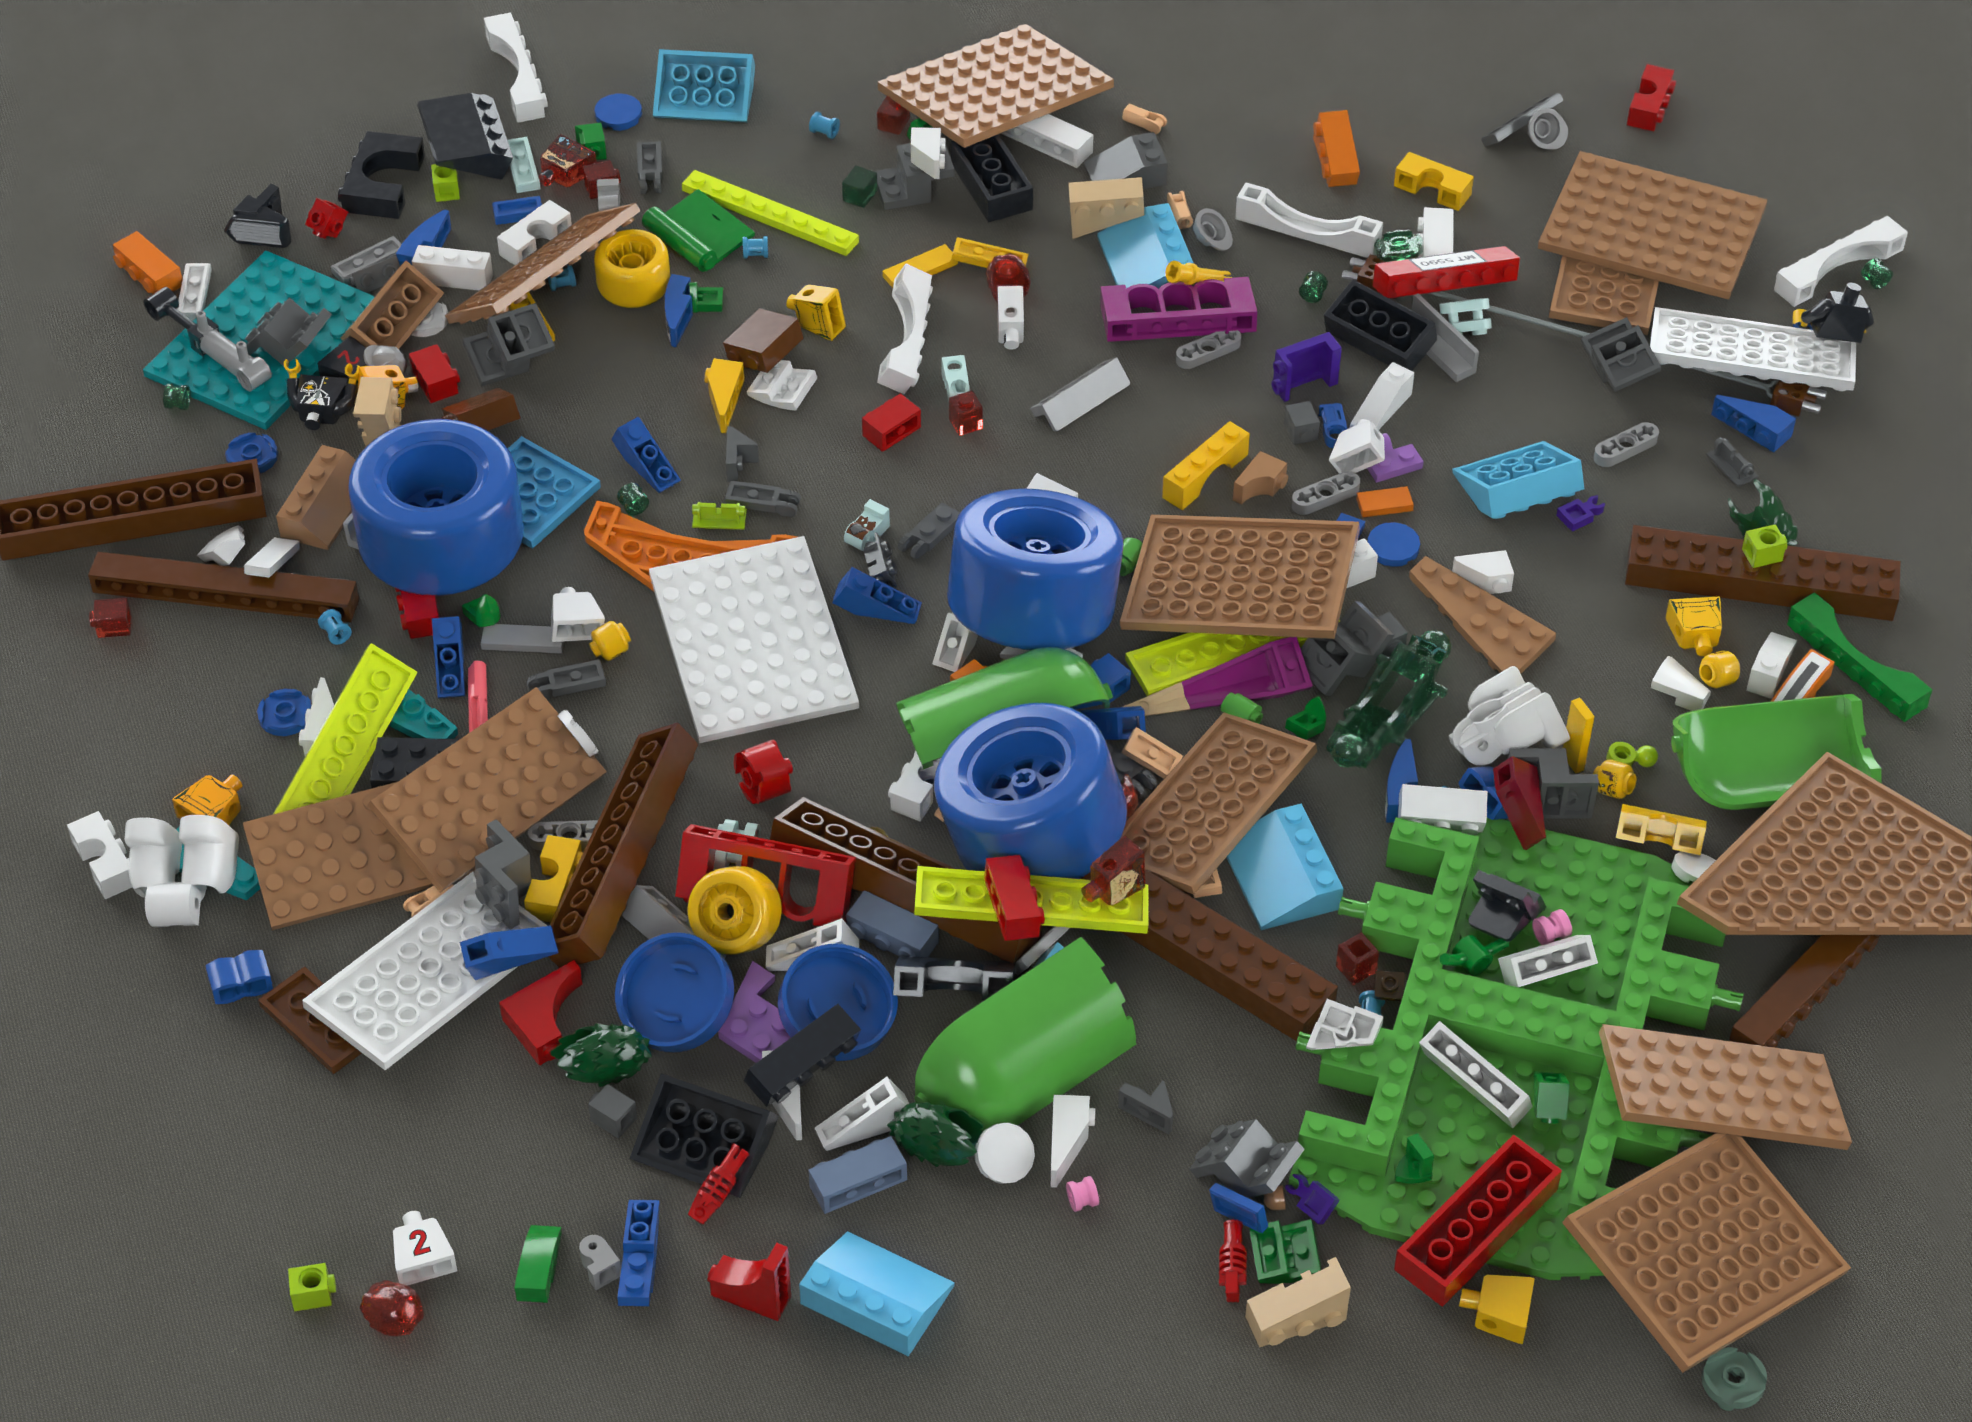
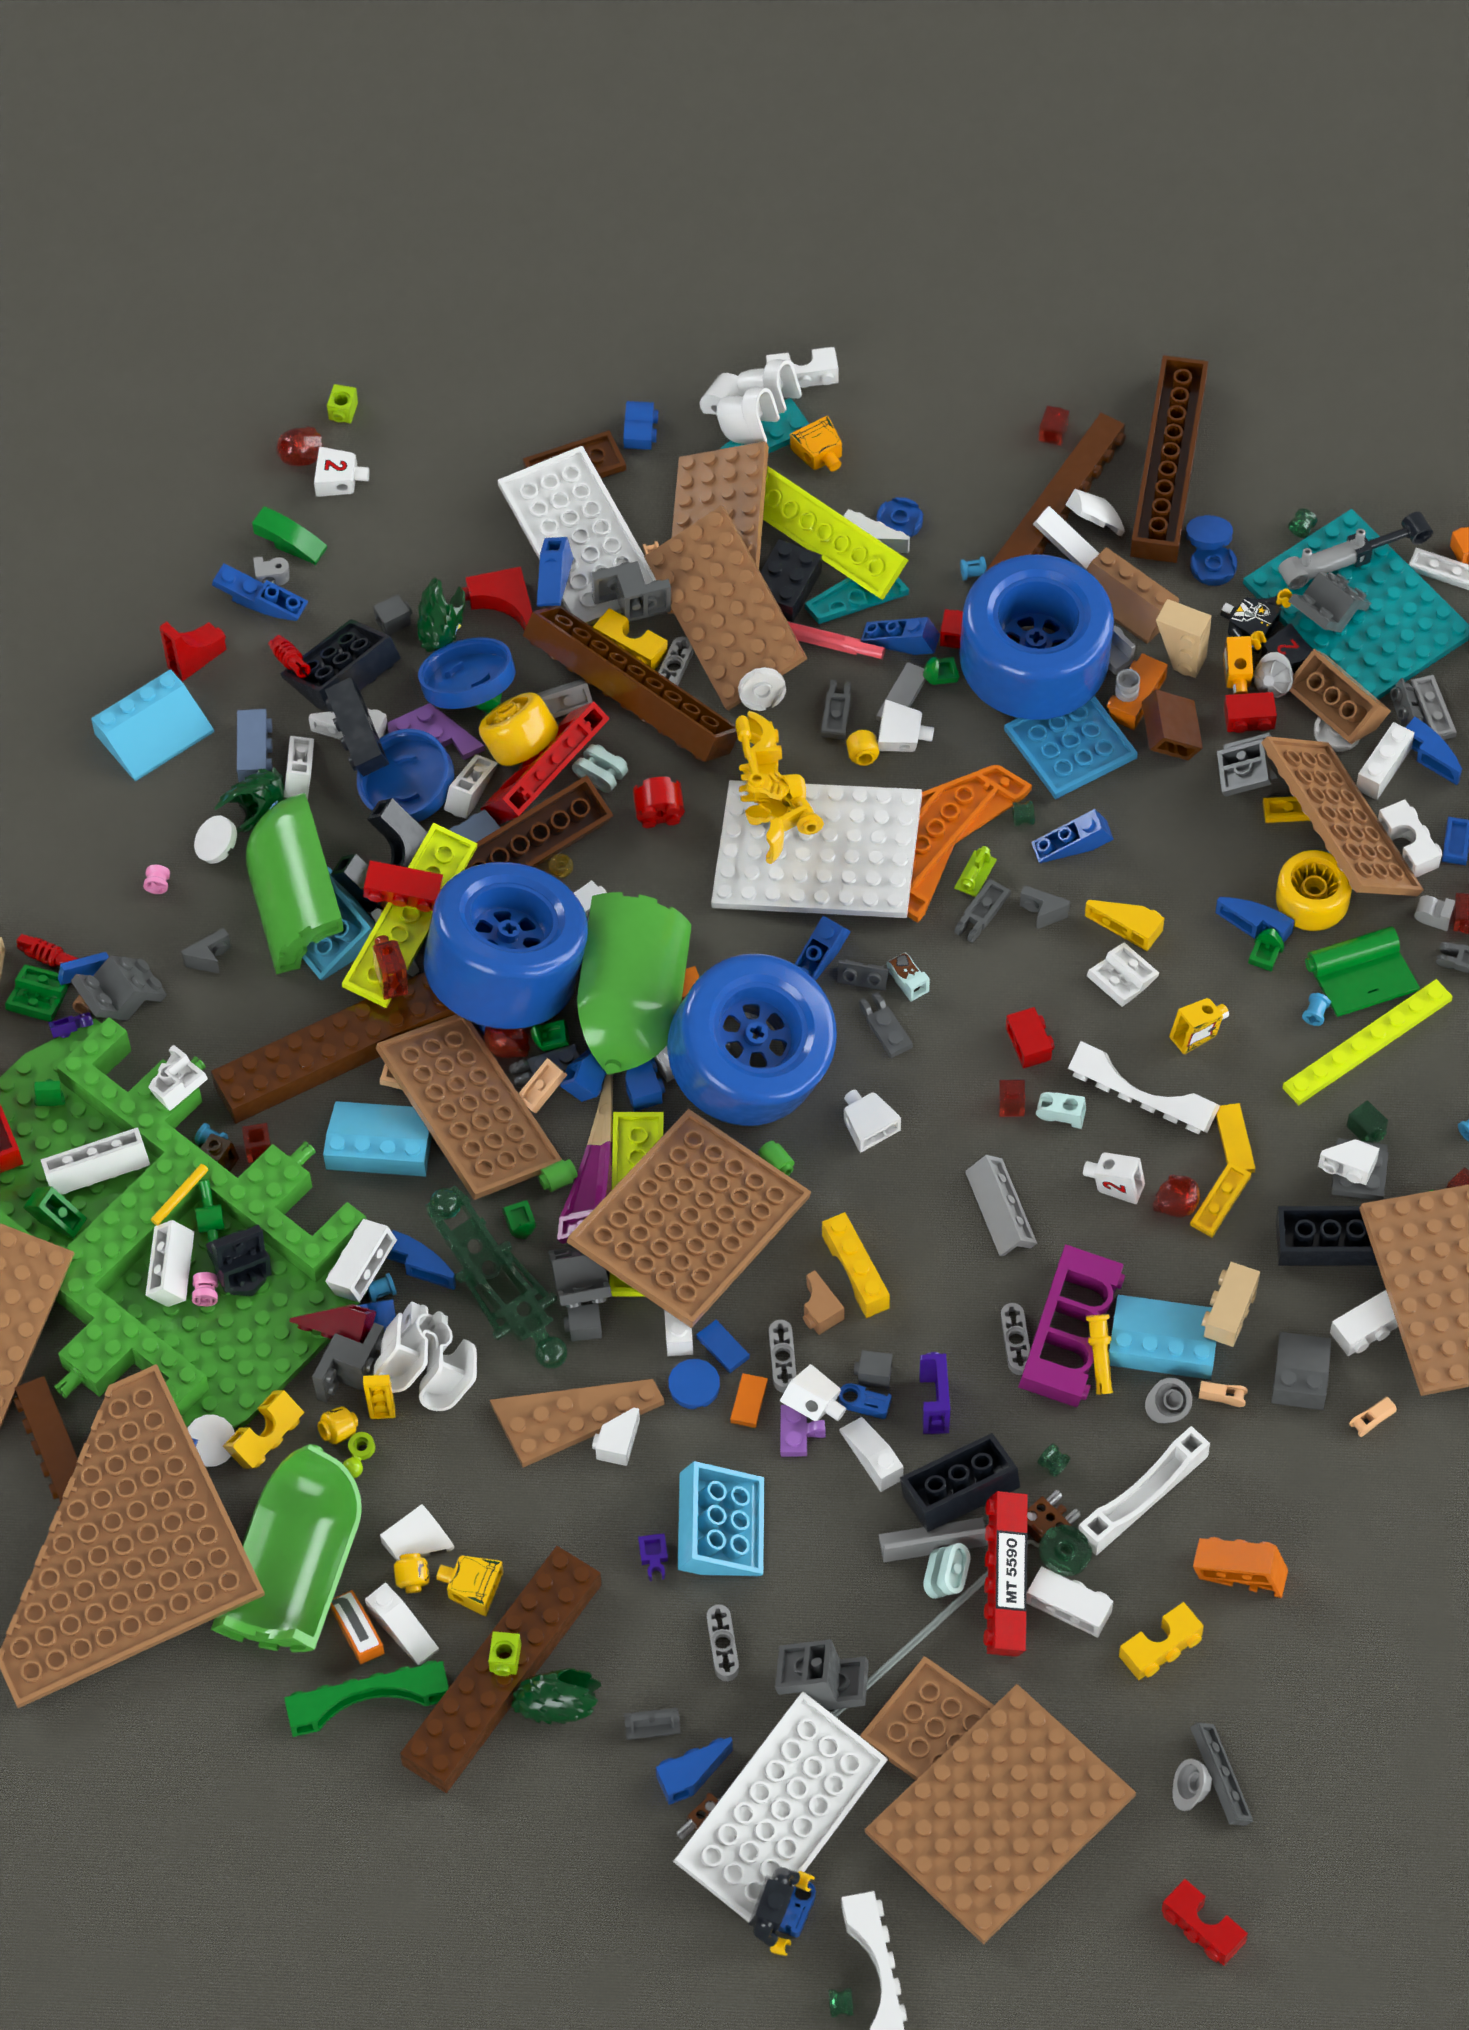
camera: 115 degrees right, 10 degrees up
brick [723,308,804,373] -> none
white slope [1051,1095,1095,1187] -> none
none -> yellow bar [150,1164,209,1226]
none -> yellow piece [735,711,824,864]
none -> blue tile [1186,515,1233,550]

